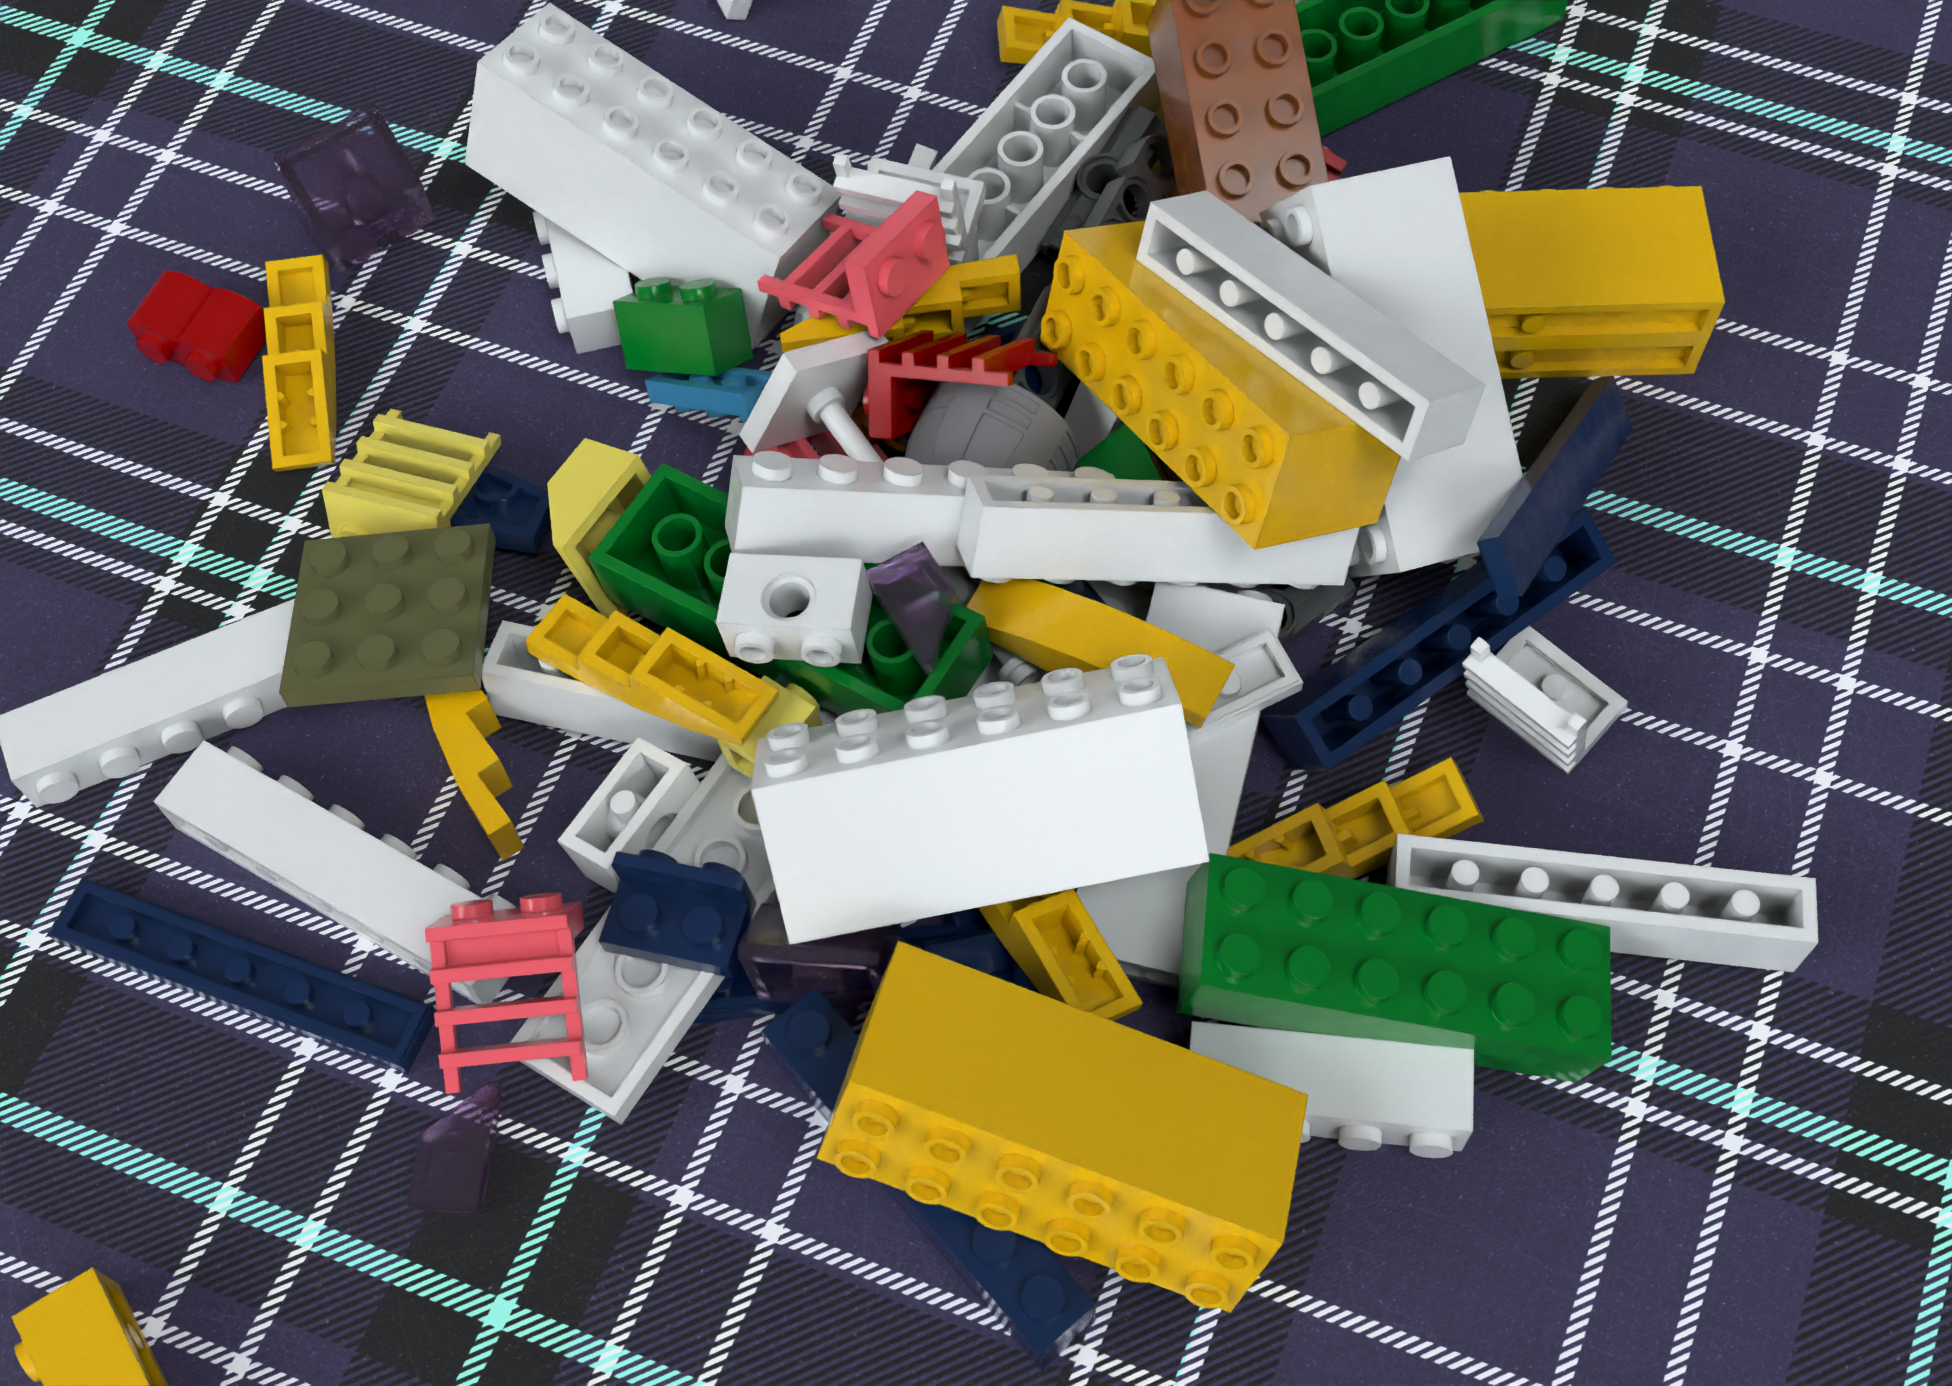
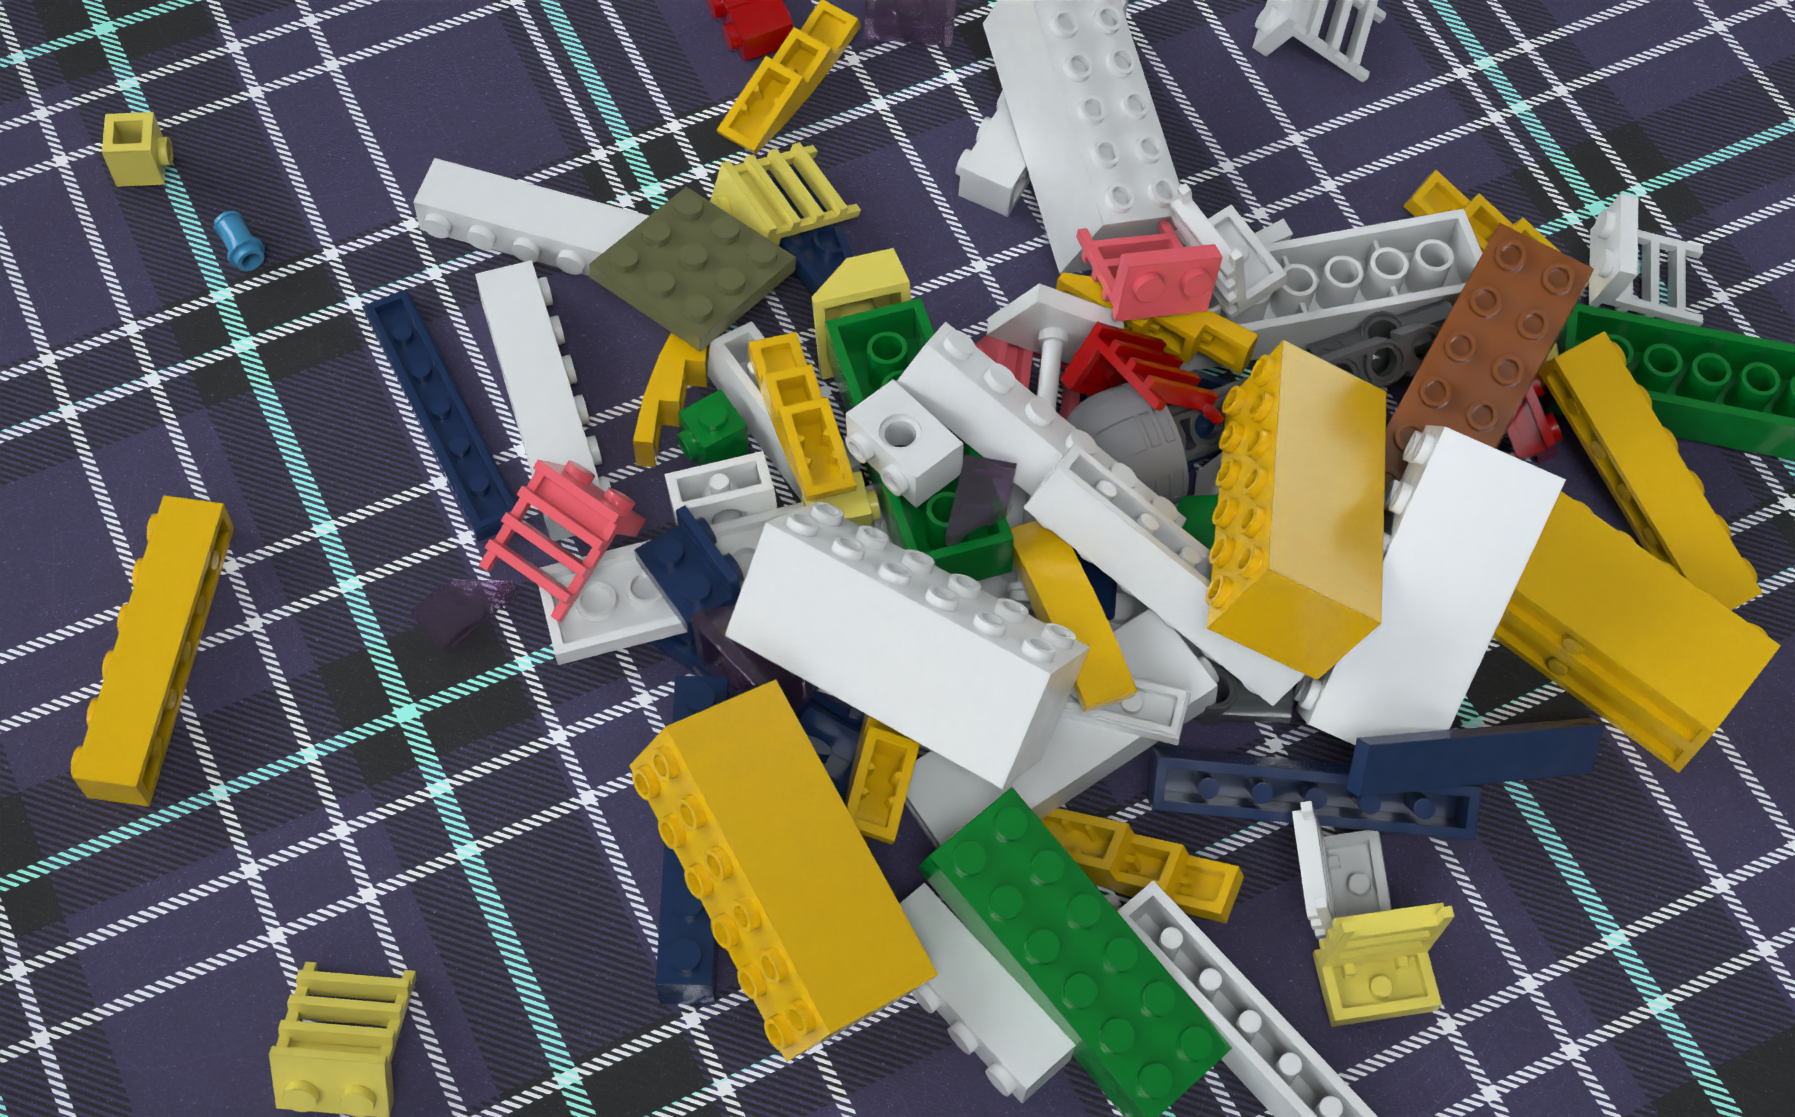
camera: 35 degrees right, 0 degrees up
green brick [613,277,754,376] -> none
dark azure plate [644,367,772,423] -> none
white brick [1136,190,1486,462] -> none
none -> green brick [676,389,748,466]
none -> light yellow plate [1312,903,1455,1027]
none -> yellow brick [1539,331,1763,610]

